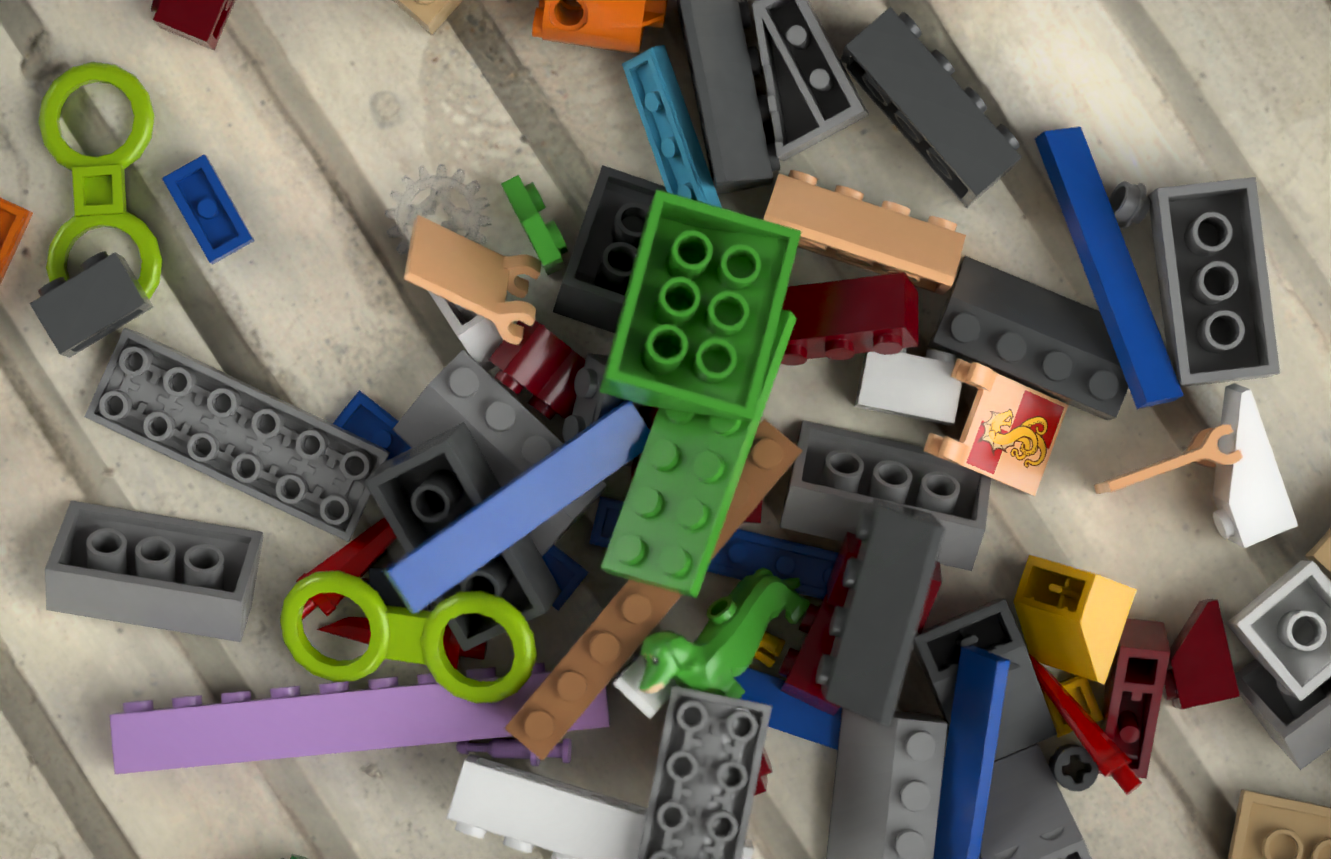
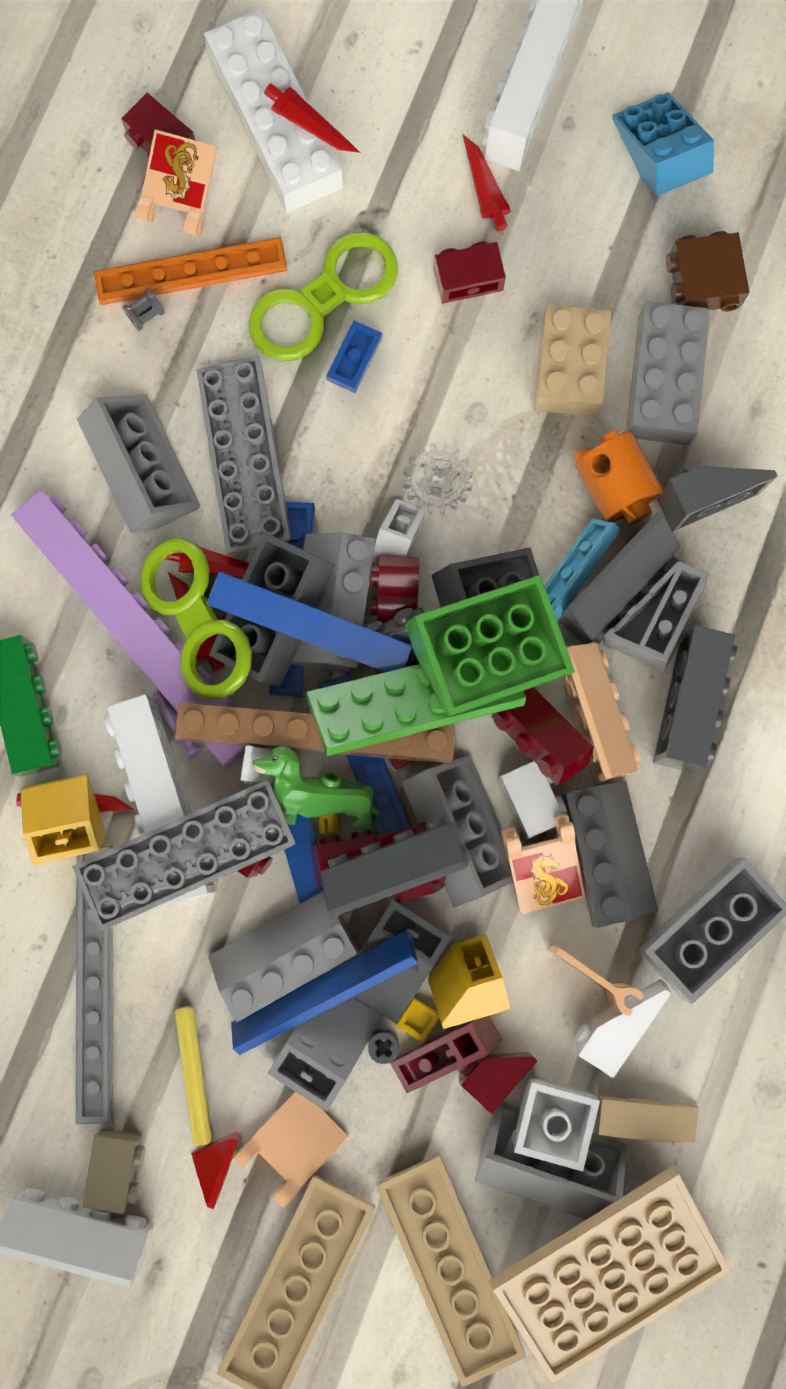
camera: 50 degrees right, 5 degrees down
dark grey brick [30,251,153,358] -> none
light nougat flag [404,215,541,345] -> none
bright green plate [501,175,568,275] -> none
red bar [1028,652,1142,795] -> none
blue tile [1034,126,1184,409] -> none
light grey plate [1109,181,1150,228] -> none

